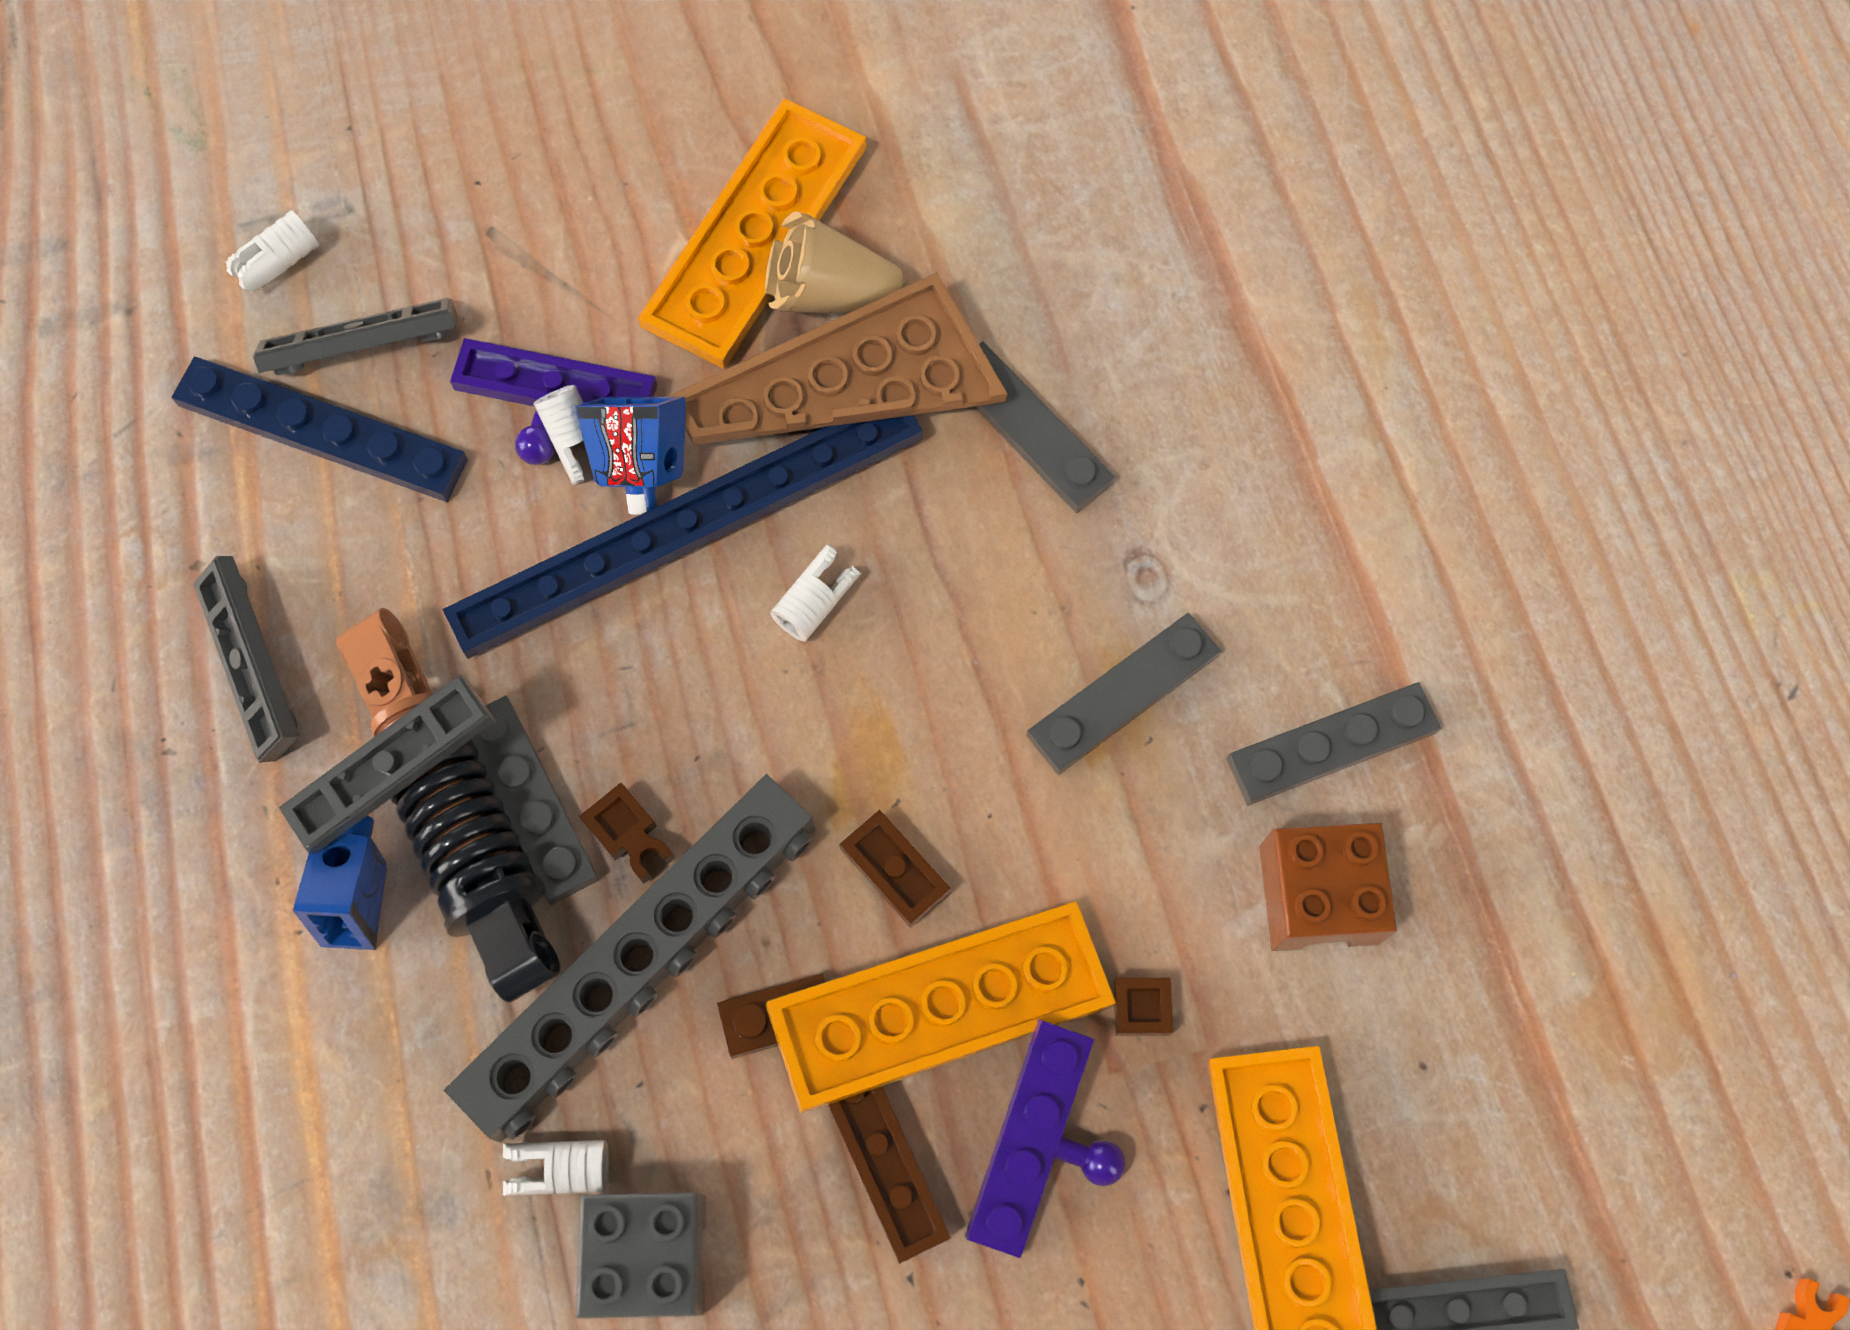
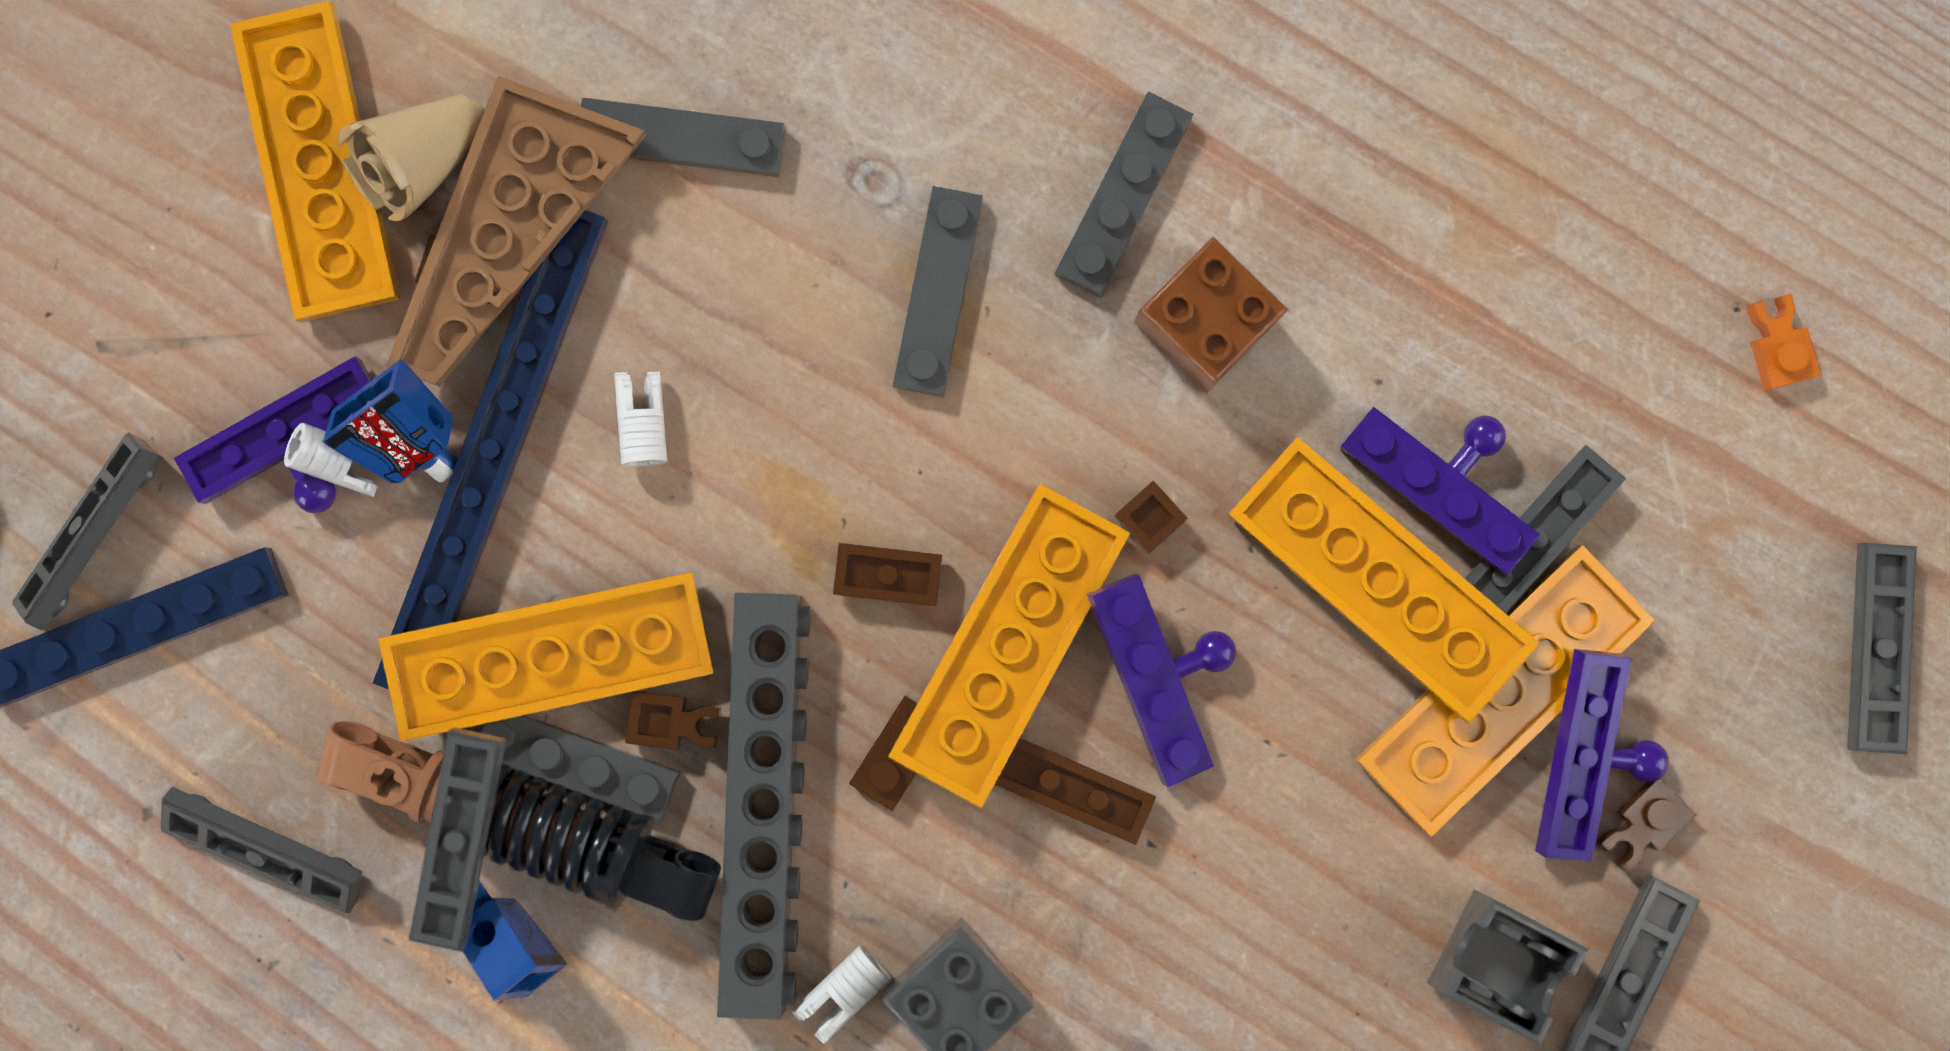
camera: 35 degrees left, 15 degrees up
none -> light orange plate [378,572,714,742]
none -> dark purple plate [1340,406,1541,577]

